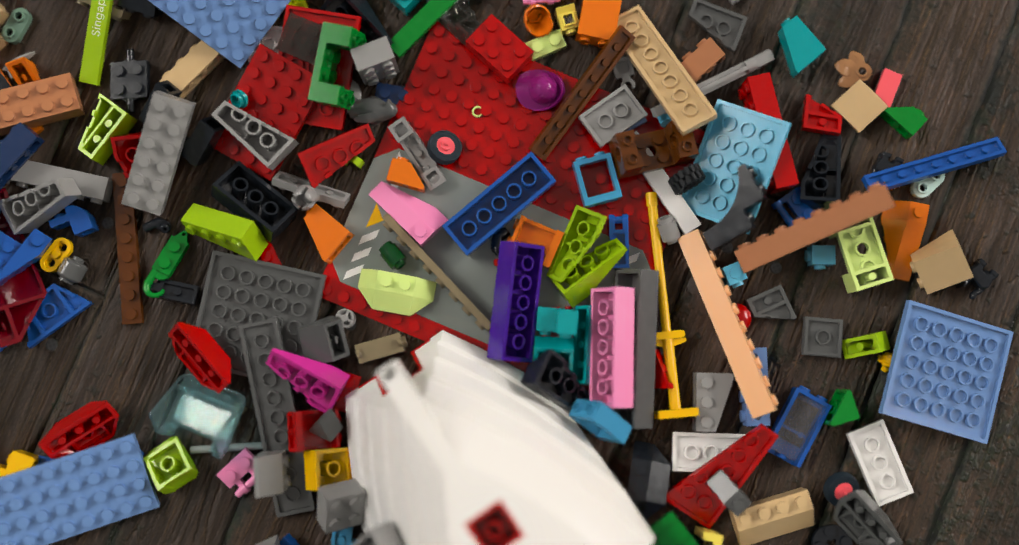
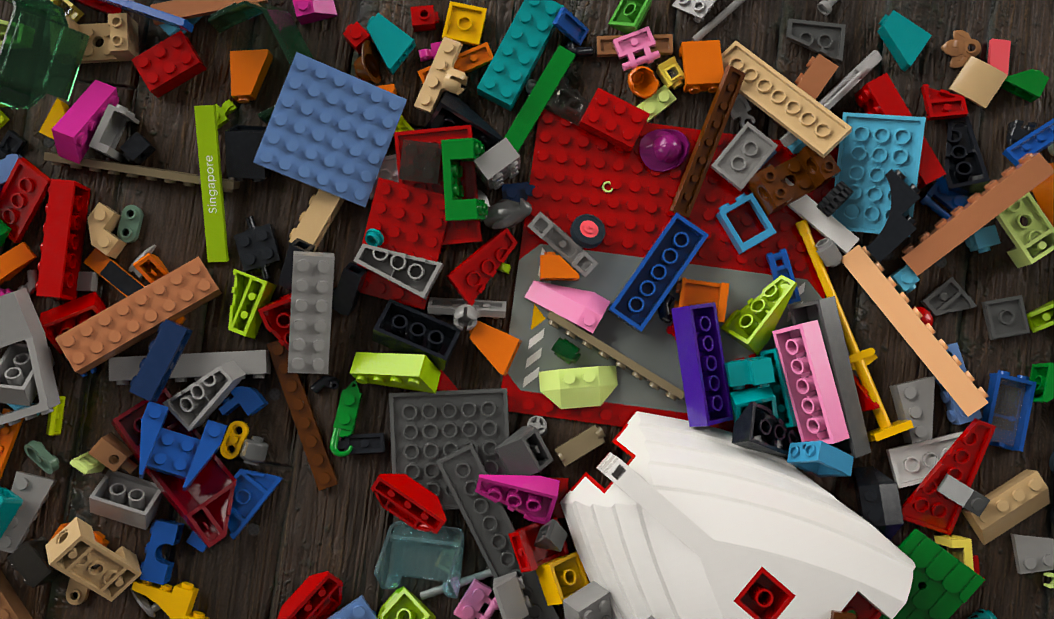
camera: 10 degrees left, 0 degrees up
lime wedge [546,205,607,283] -> none

